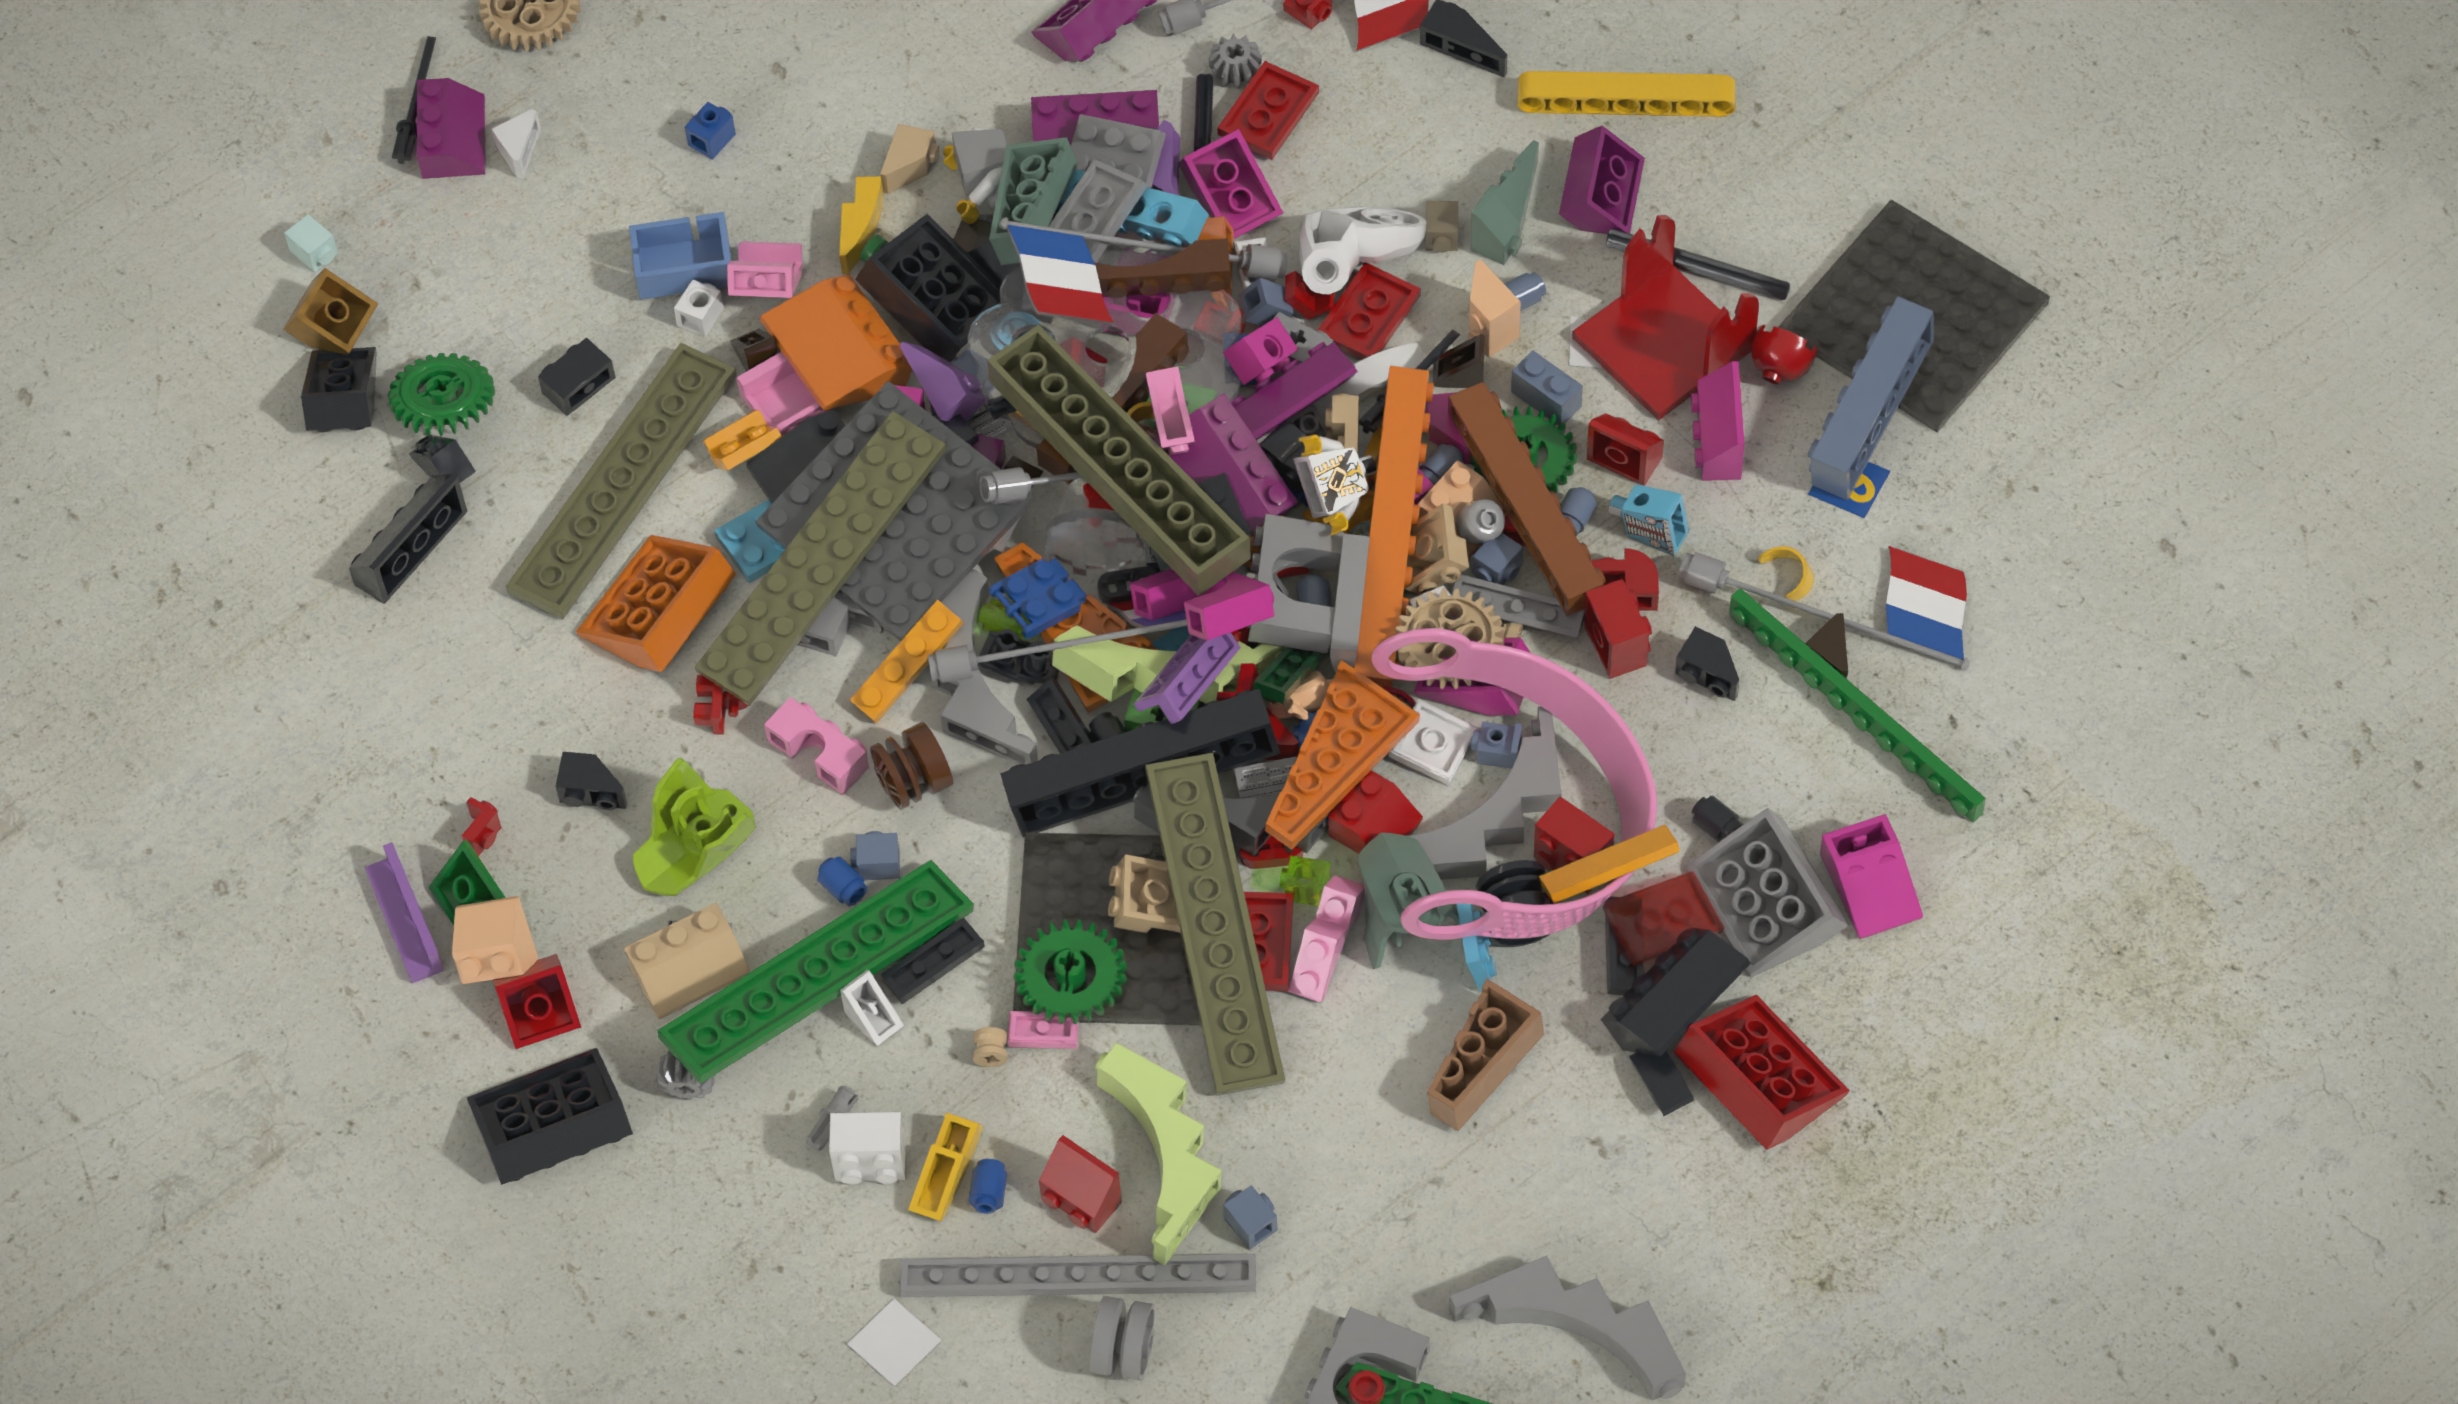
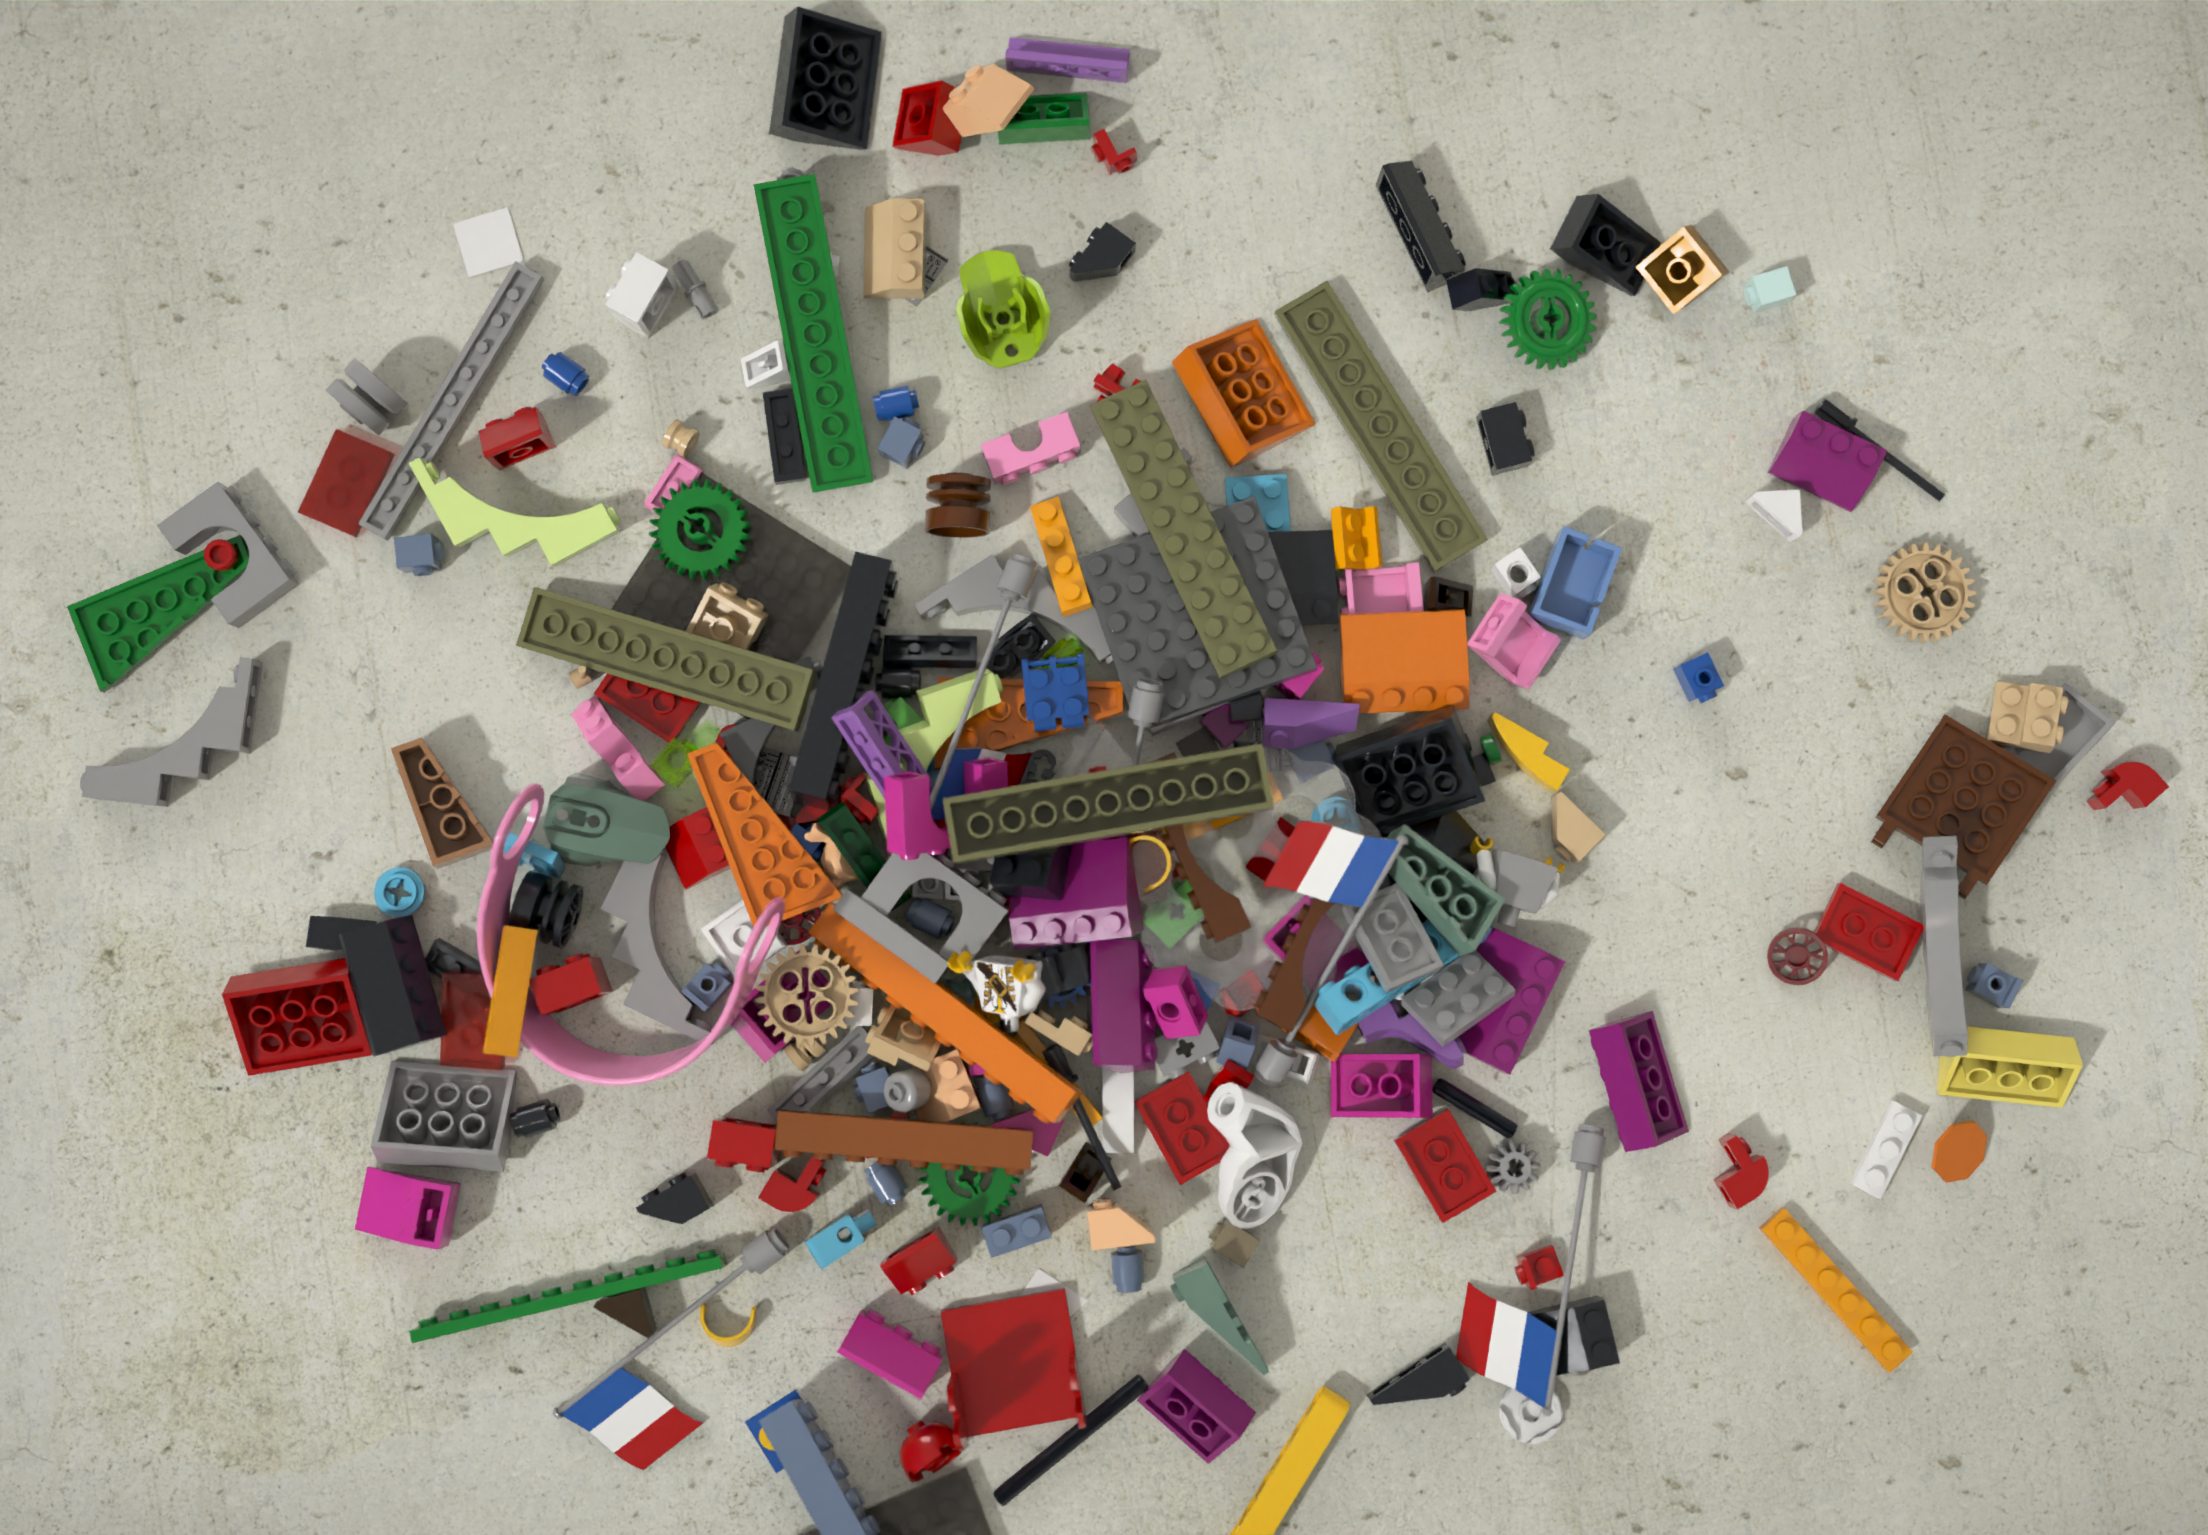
camera: 115 degrees right, 25 degrees up
yellow slope [908,1112,984,1222] -> none
bright pink arch [1145,366,1195,455] -> none
none -> clear red tile [298,429,394,538]
none -> medium azure gear [374,867,425,917]
none -> tan hand [569,666,593,689]

